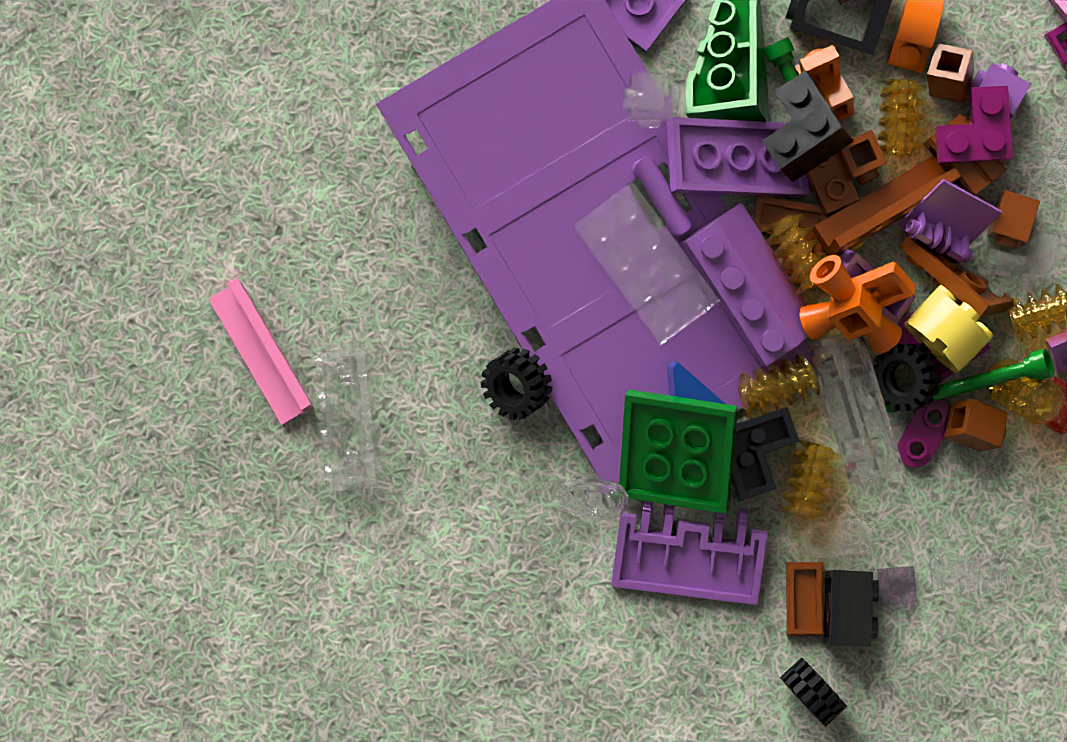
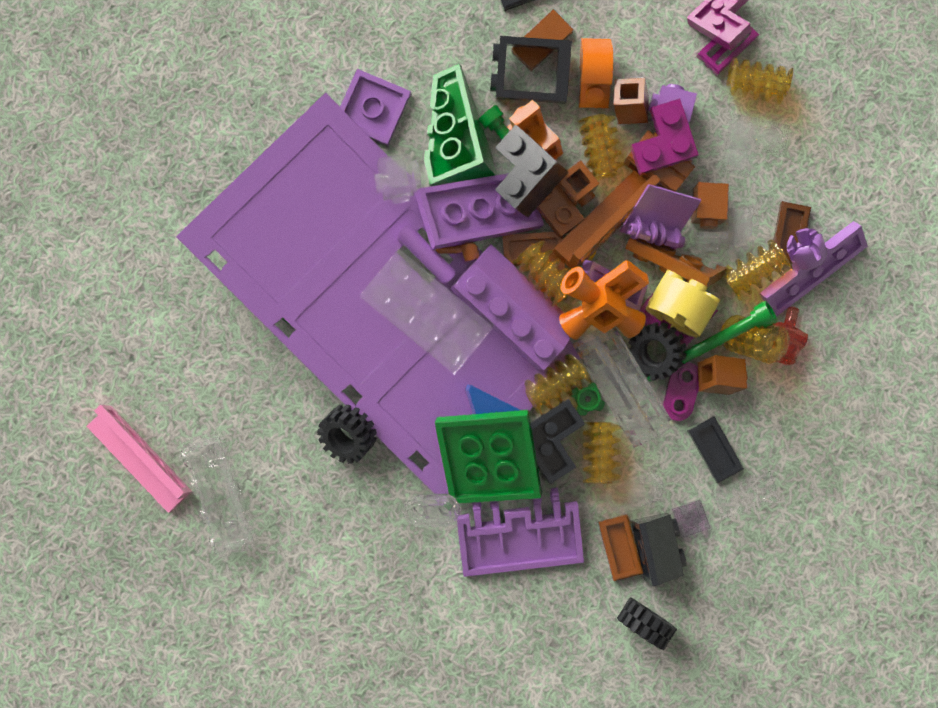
camera: 10 degrees left, 0 degrees up
none -> dark orange hand [436,242,480,261]
none -> green plate [571,382,605,416]
none -> black tile [687,416,744,484]

